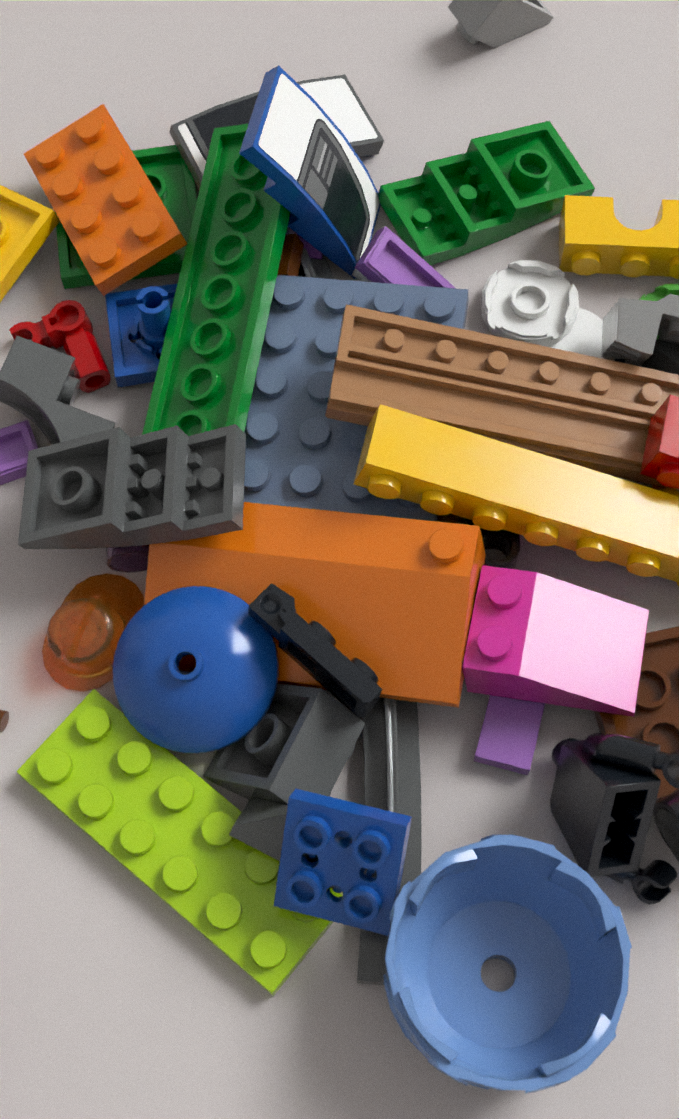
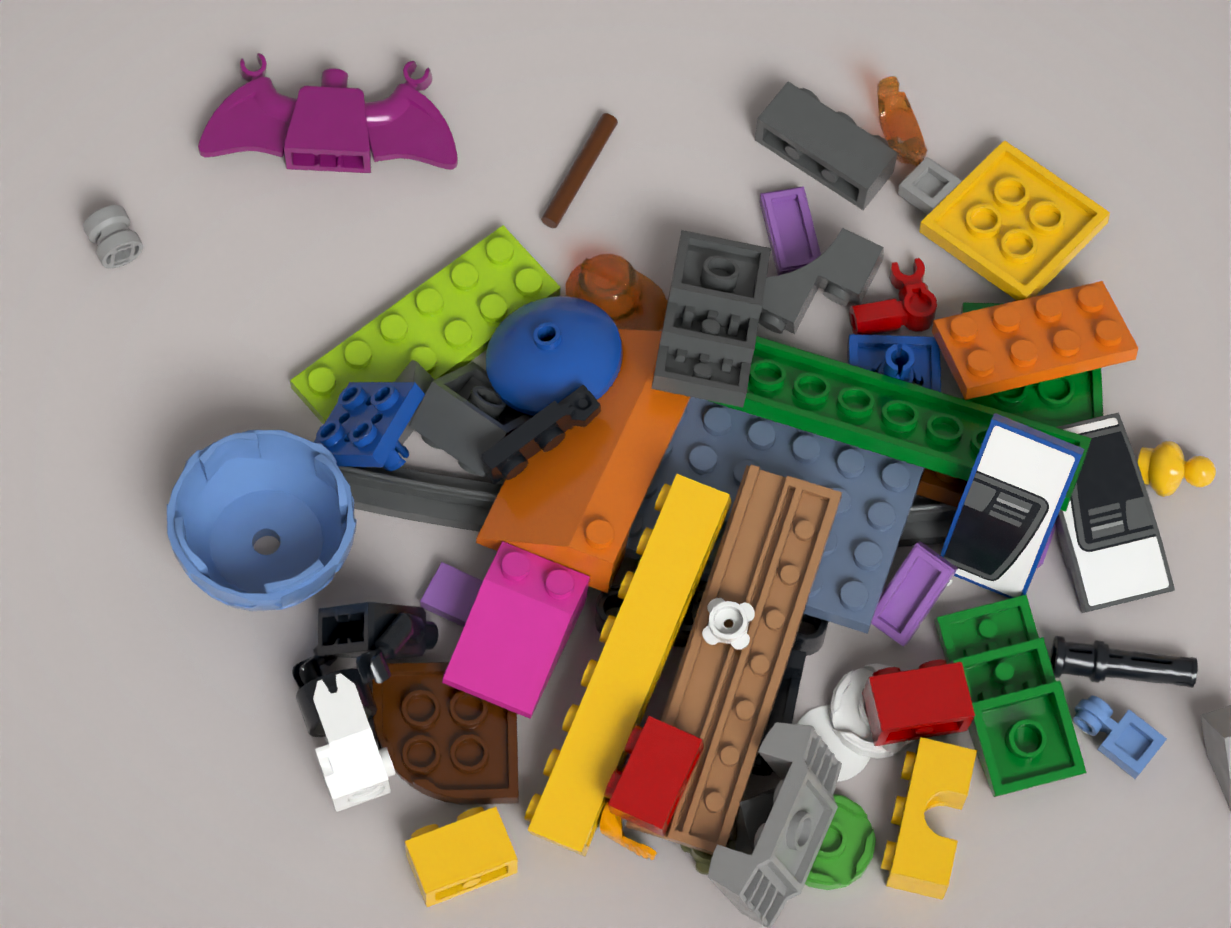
camera: 95 degrees right, 0 degrees up
none -> white plate [702,598,755,650]
none -> red brick [862,659,975,746]
none -> black pin [1050,636,1198,688]
none -> medium blue plate [1073,695,1167,779]
none -> yellow animal [1138,441,1216,497]

